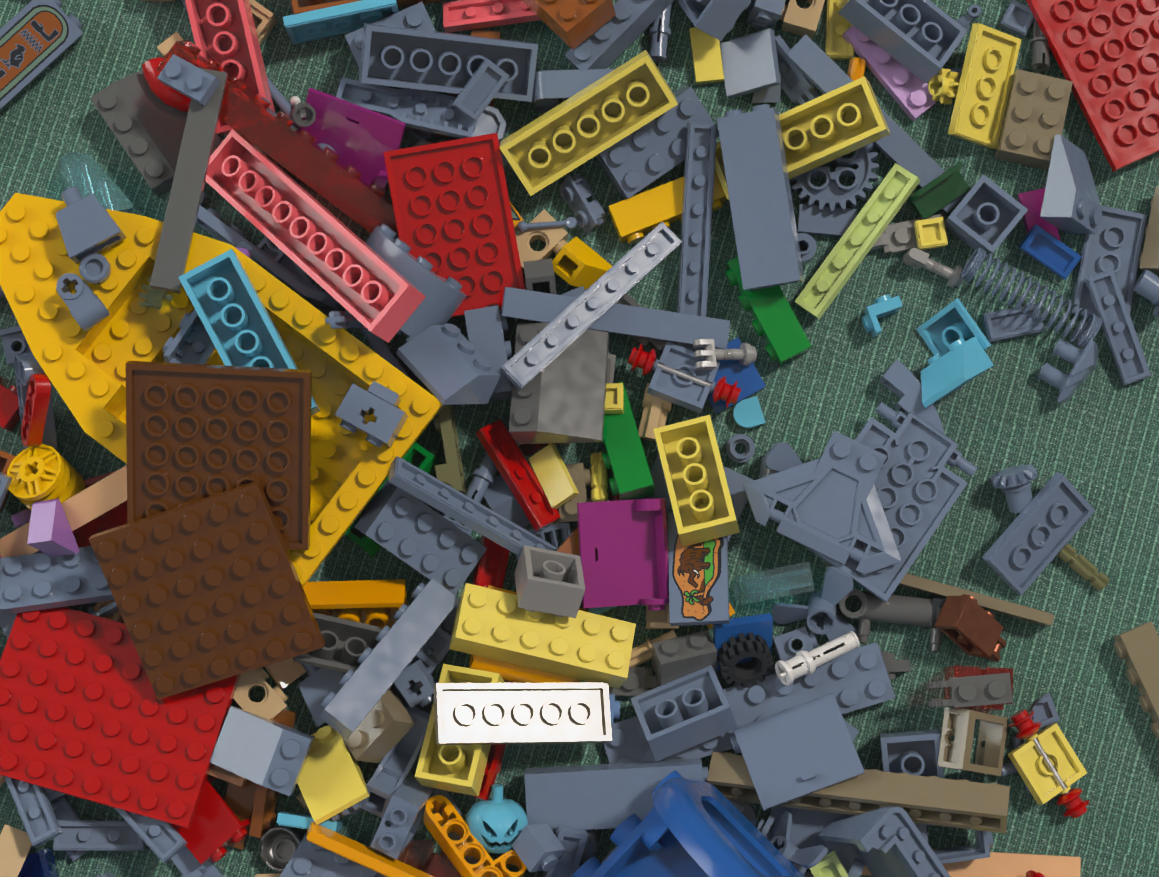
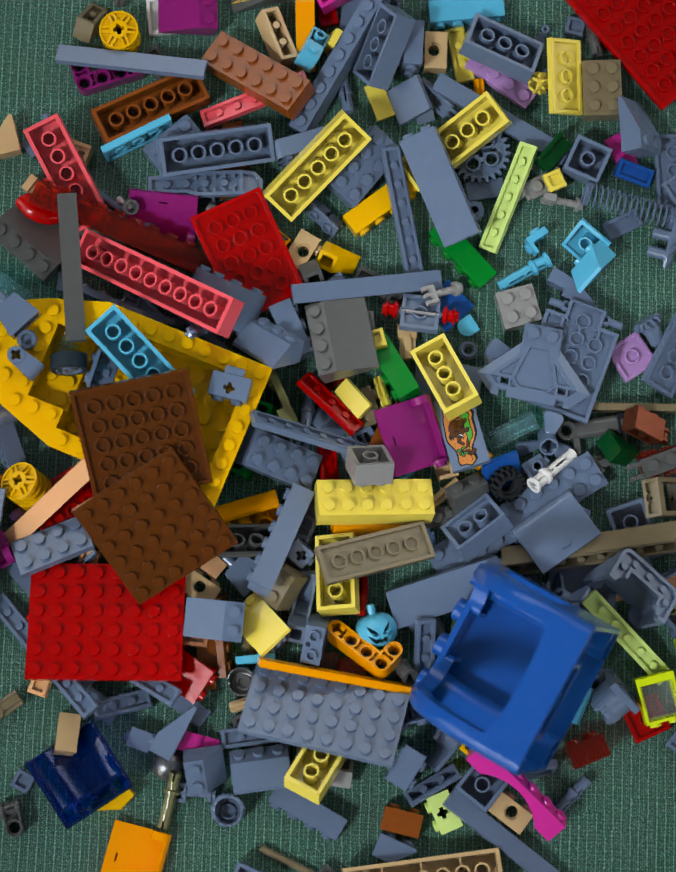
camera: 15 degrees left, 0 degrees up
red beam [21,374,51,446] -> none
medium lavender slope [27,499,80,557] -> none
sand blue plate [157,54,221,106] -> none
sand blue tile [452,58,510,122] -> none
tile [500,222,682,391] -> none
sand blue brick [512,823,566,872] -> none
sand blue hinge [517,217,577,232] -> none
none -> black wheel [50,350,88,376]
none -> light grey brick [494,283,542,333]
none -> medium azure pin [496,252,553,291]
none -> dark green slope [597,429,639,466]
none -> lavender tile [610,332,653,383]

